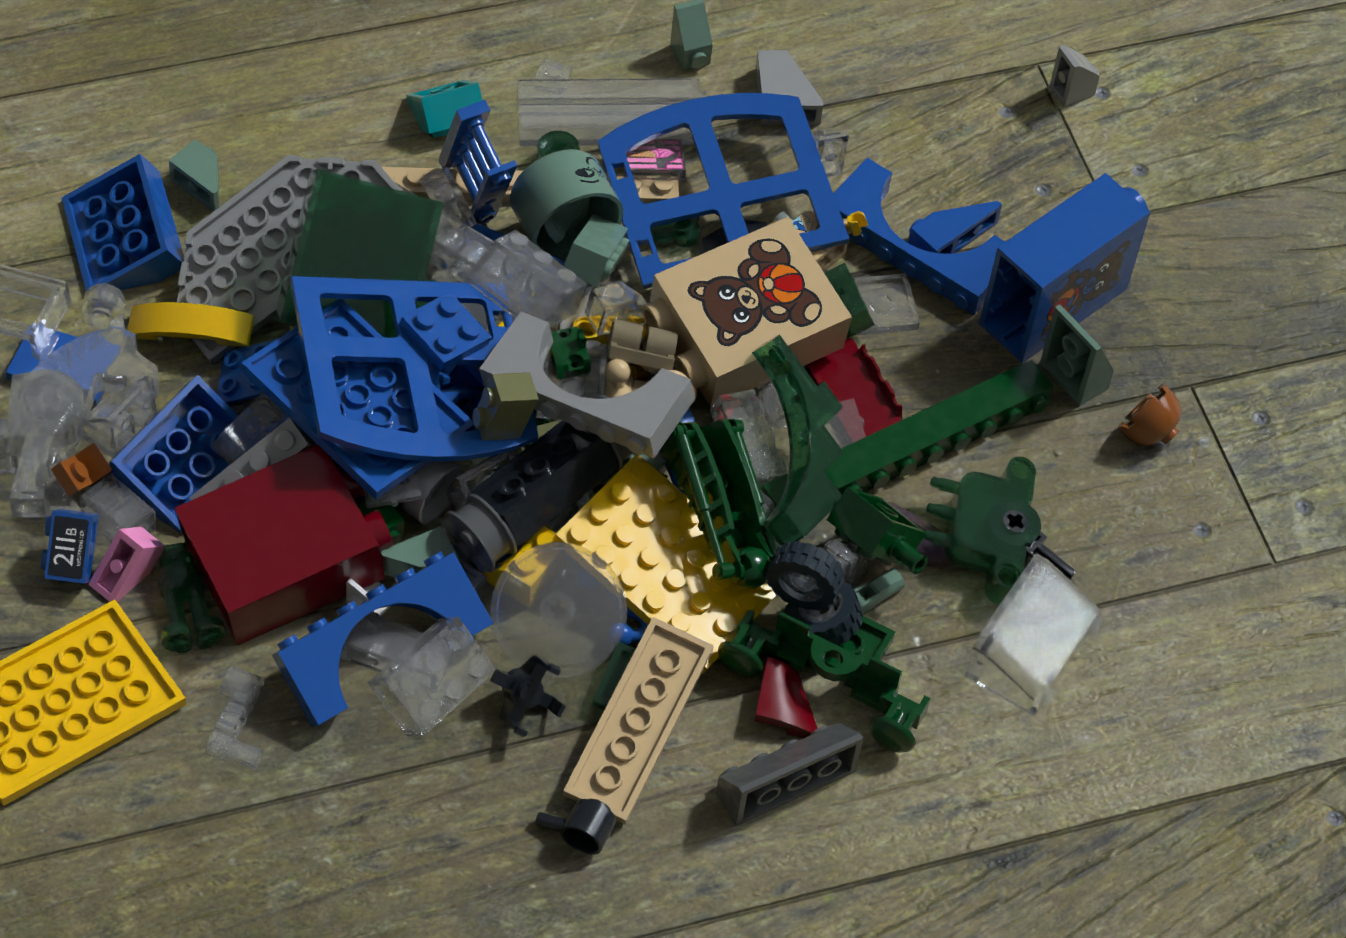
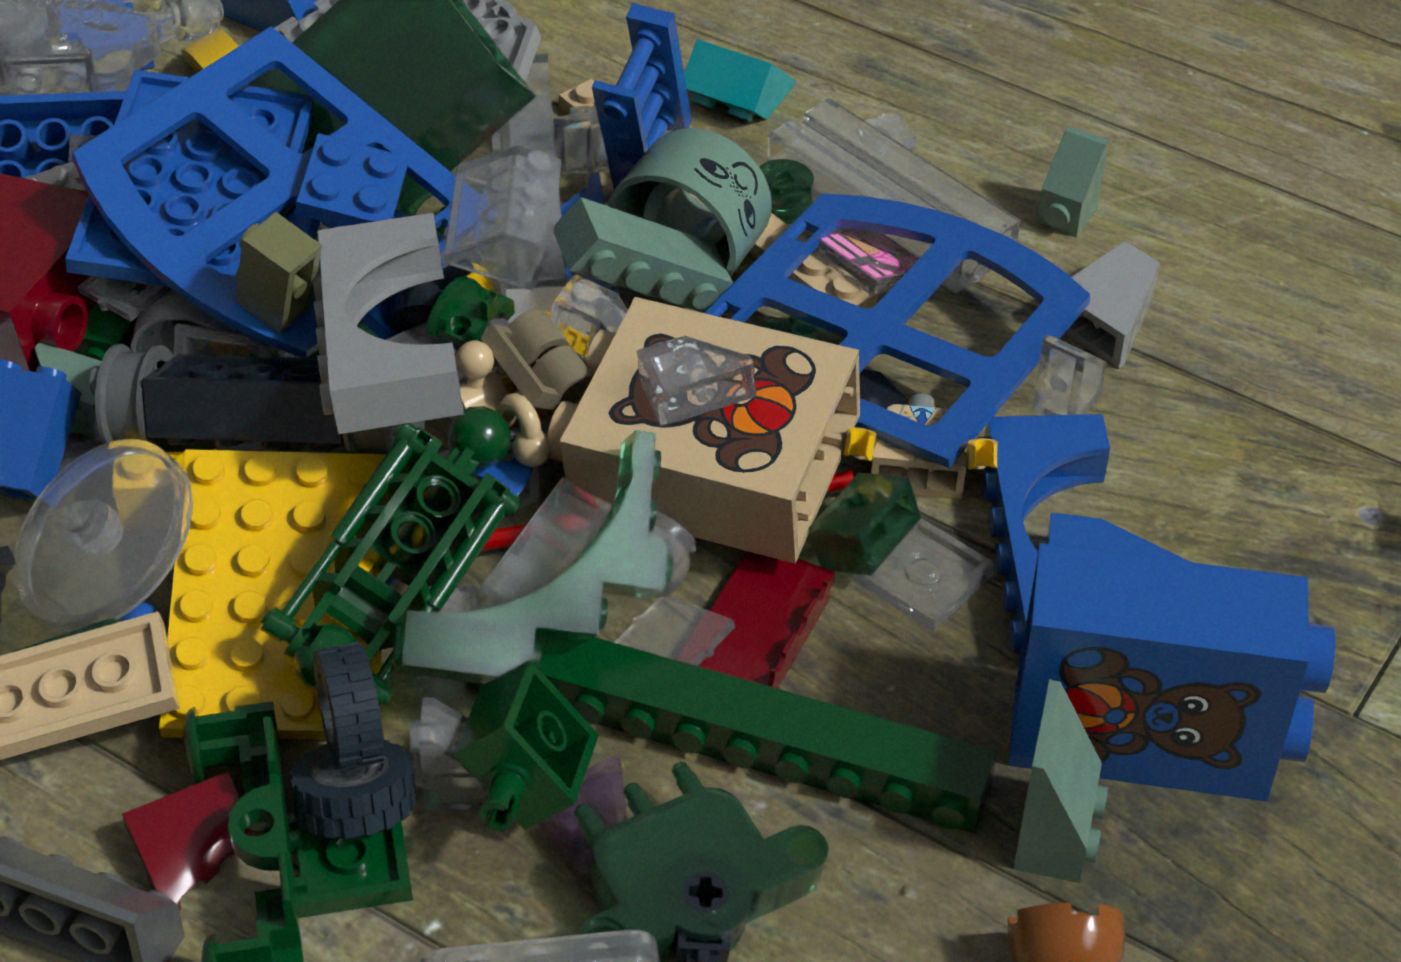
camera: 55 degrees right, 10 degrees down
sand green bar [853,568,905,615] -> none
none -> clear slope [636,336,756,427]

